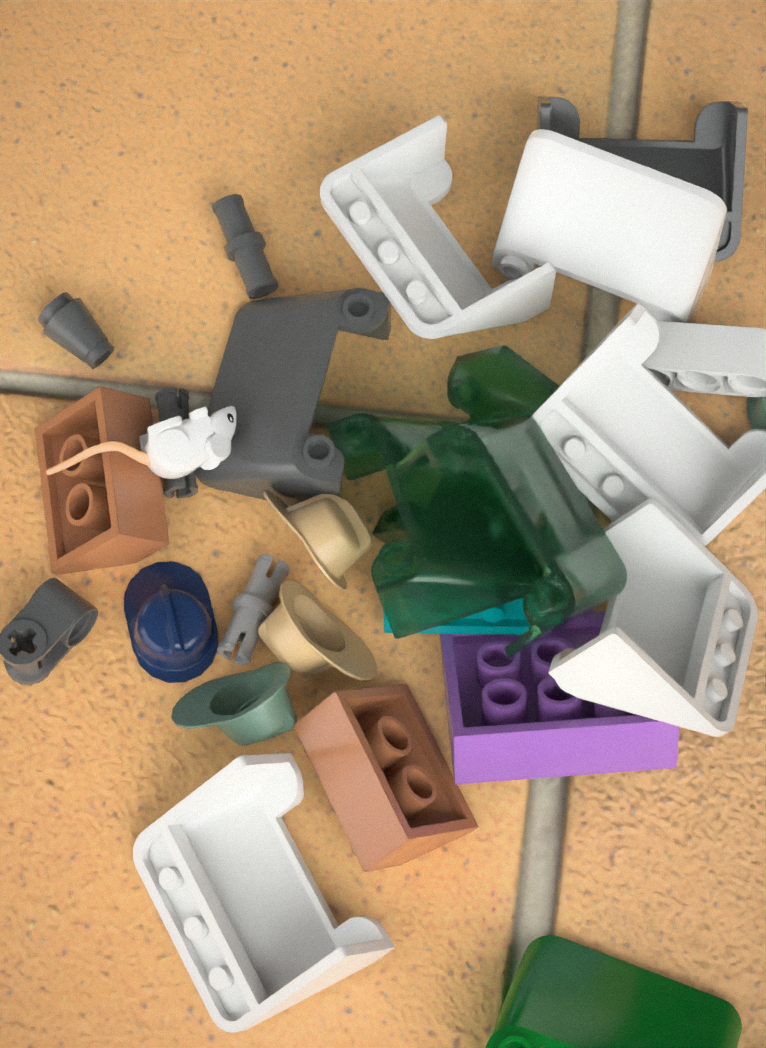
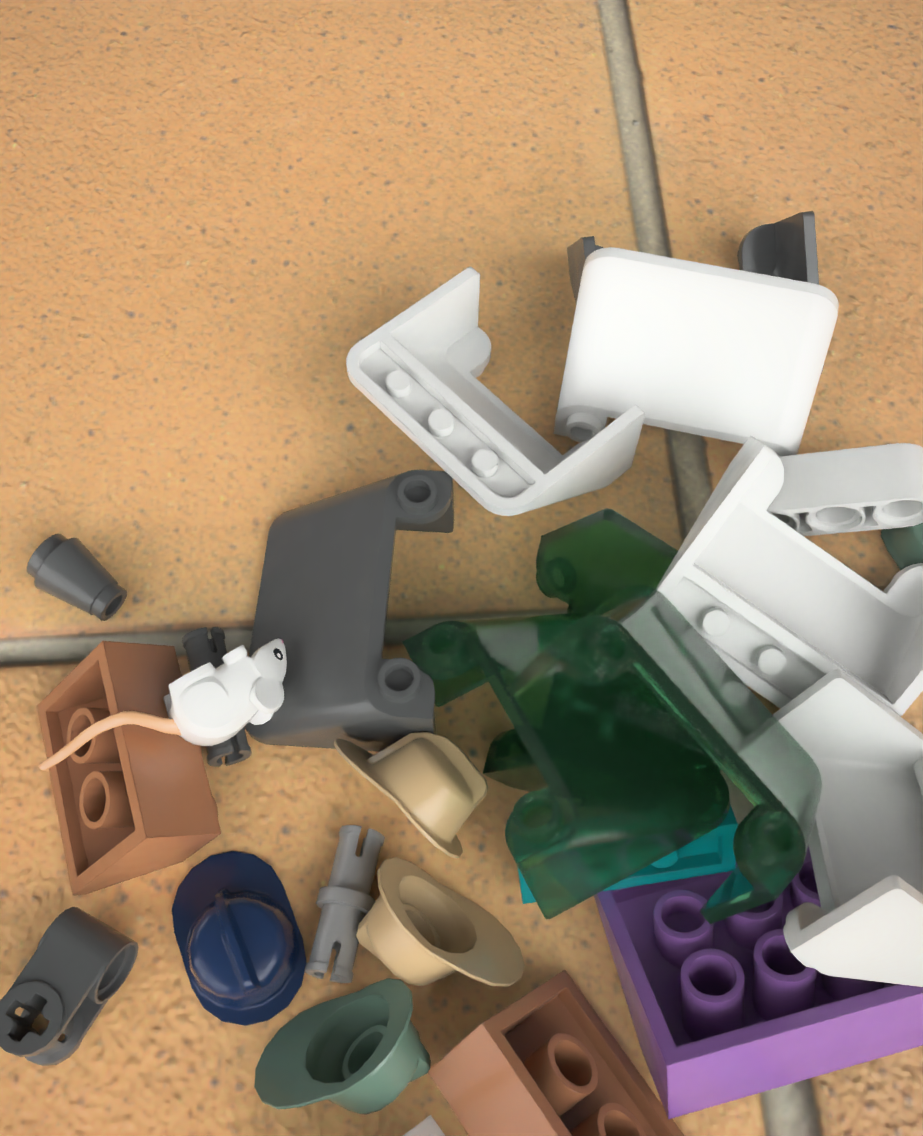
camera: 10 degrees left, 5 degrees down
dark grey pin [212,194,279,299] -> none

